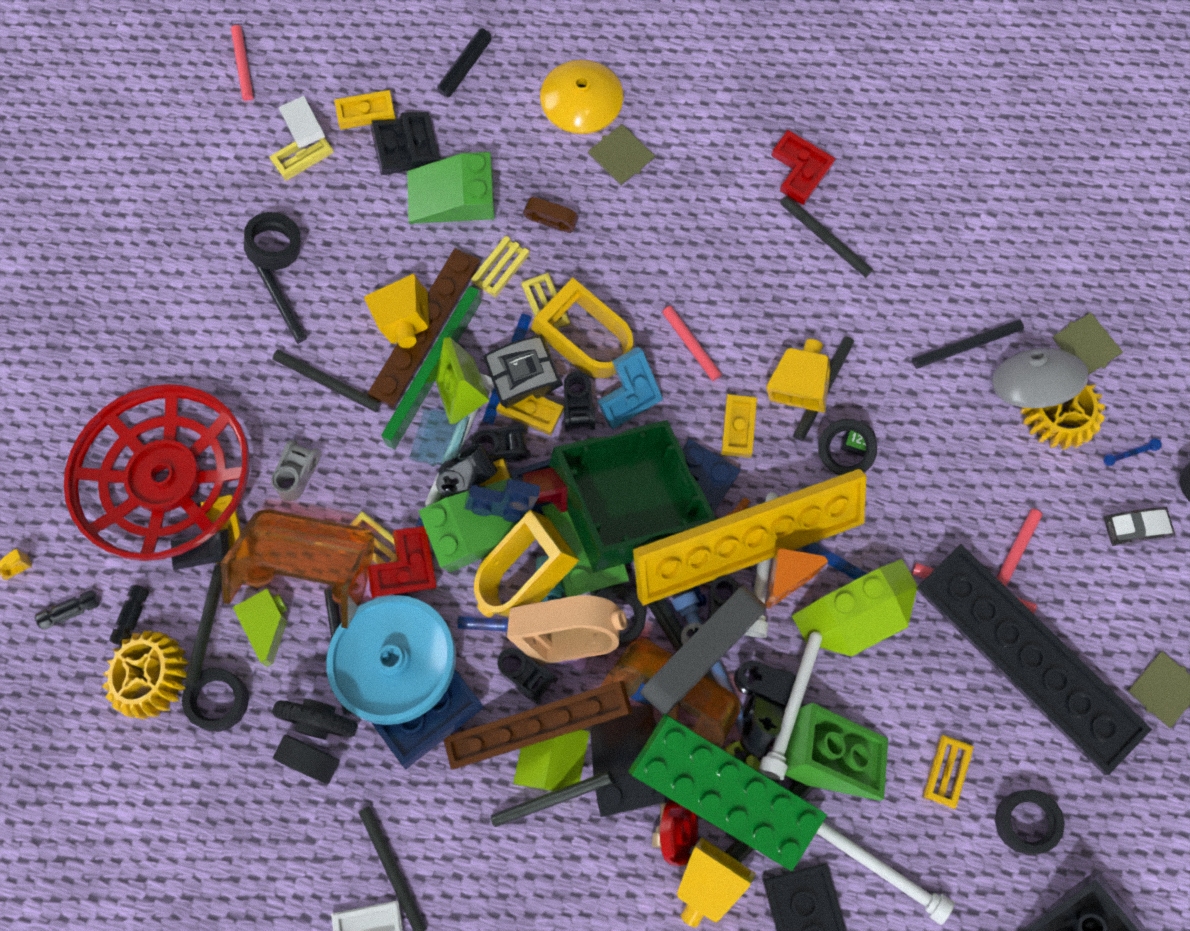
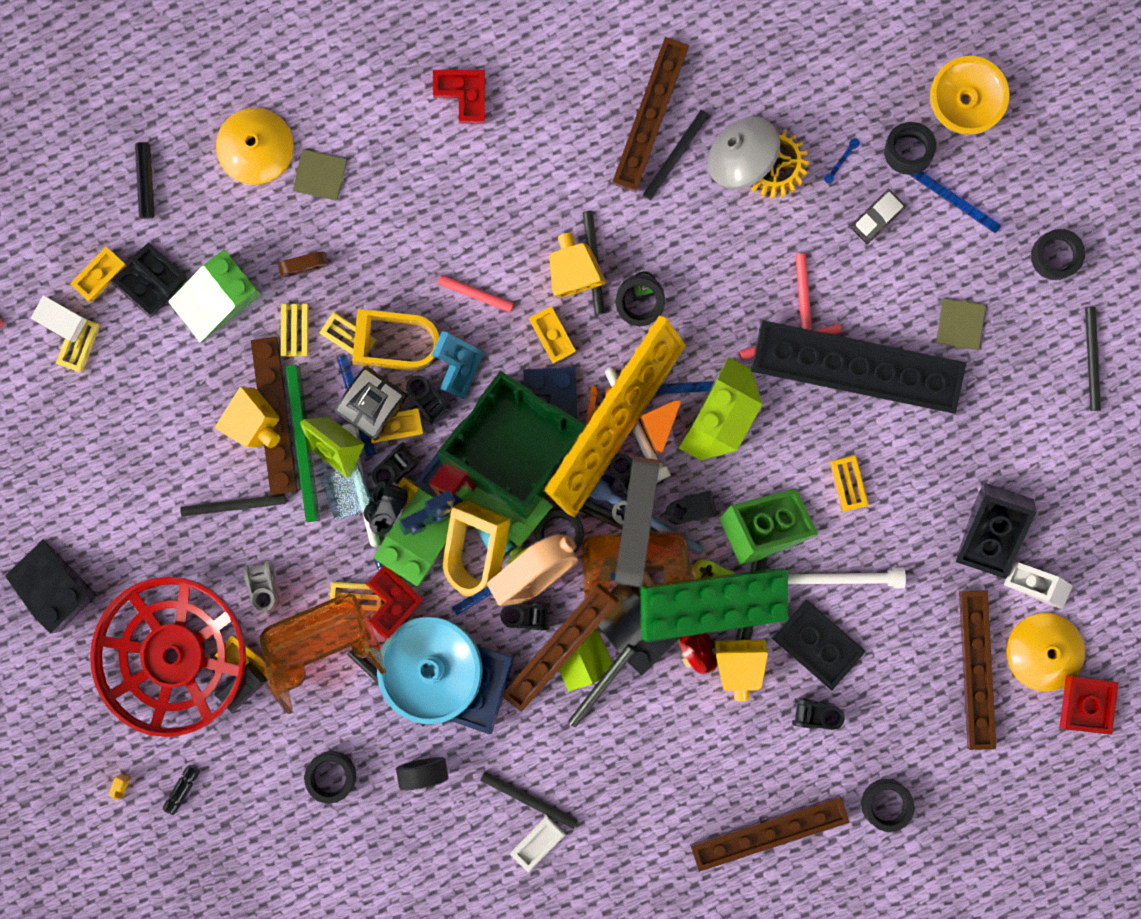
camera: 35 degrees left, 15 degrees up
yellow gear [102,630,189,719] -> none
black axle [109,584,149,646] -> none
pearl dark grey bar [184,565,227,688] -> none
lime slope [233,589,288,667] -> none
black tyre [244,212,300,270] -> none
black bar [253,263,307,344] -> none
black wheel [272,698,358,740] -> none
black piece [740,694,784,757] -> none
white piece [758,632,822,780] -> none
pearl dark grey bar [781,196,874,278] -> none
black tyre [995,789,1065,855] -> none
olive piece [1052,312,1123,375] -> none
none -> black slope [5,539,97,634]
none -> reddish brown plate [612,37,689,193]

